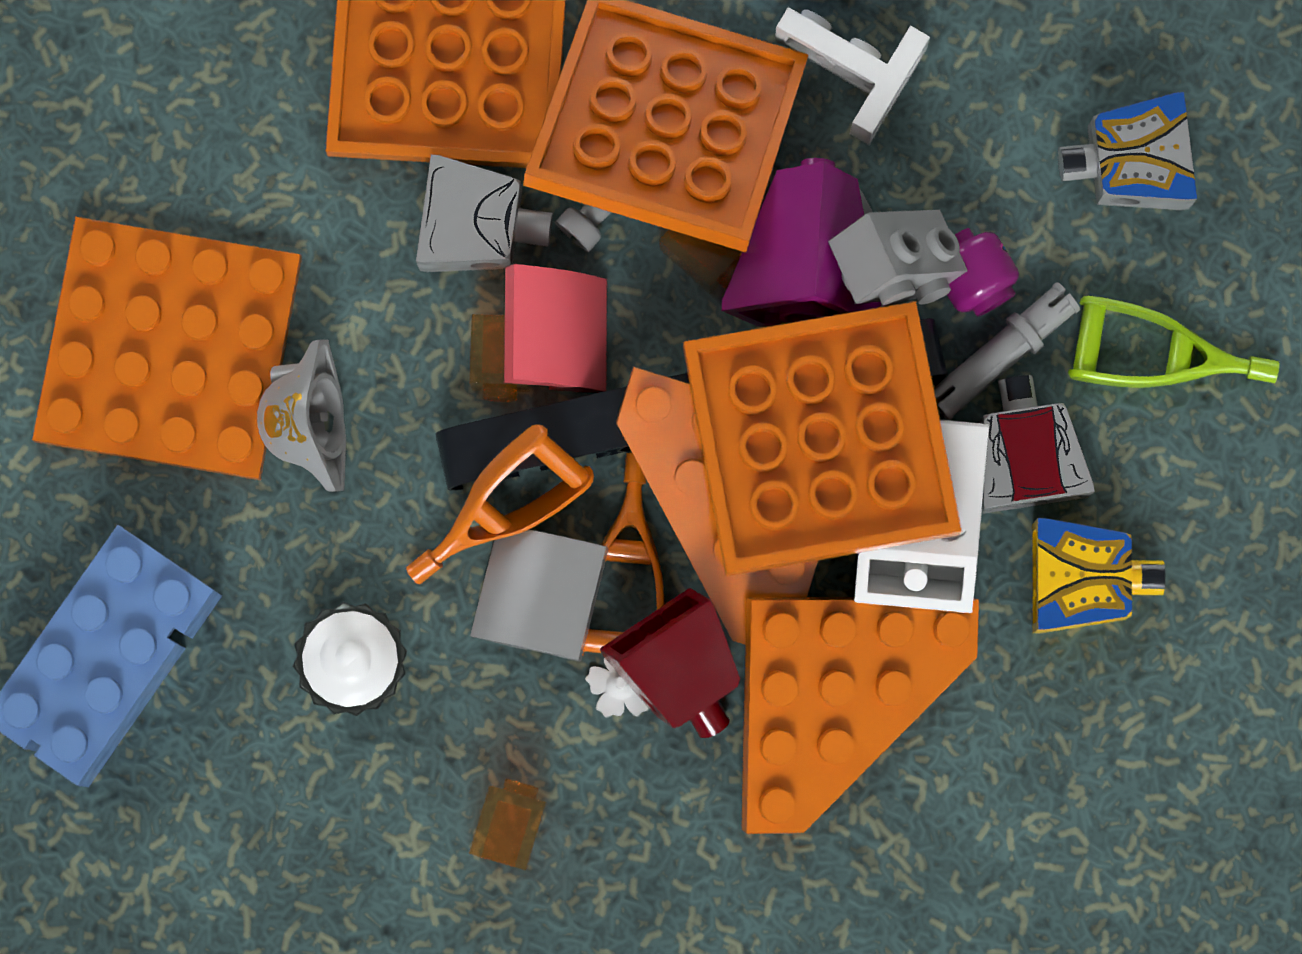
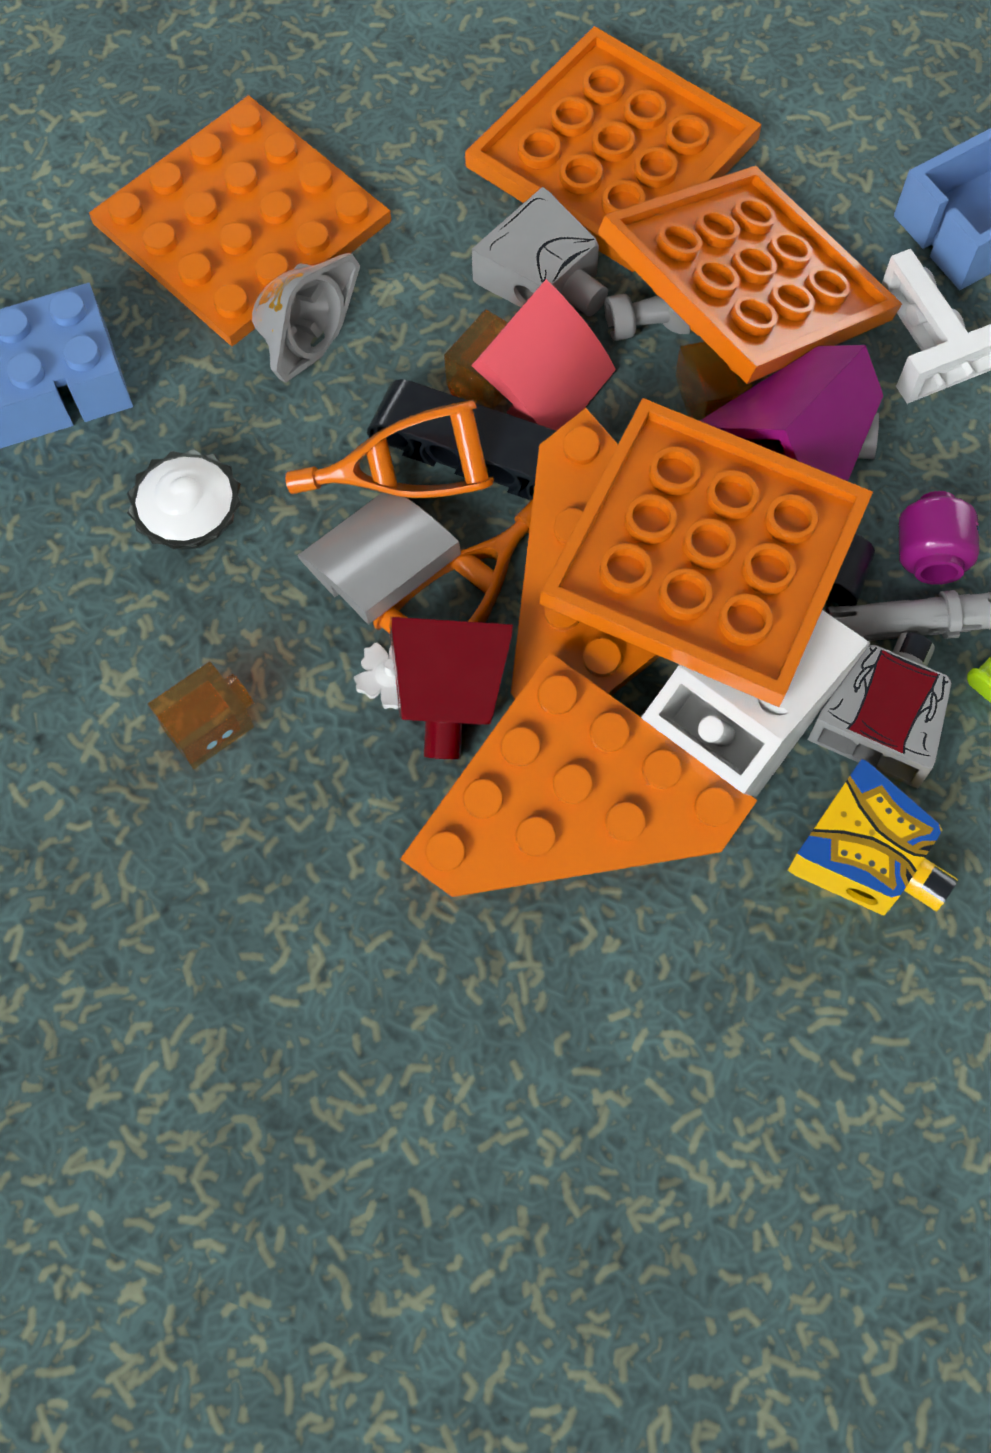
camera: 35 degrees right, 15 degrees down
light grey brick [828,210,968,307] -> none

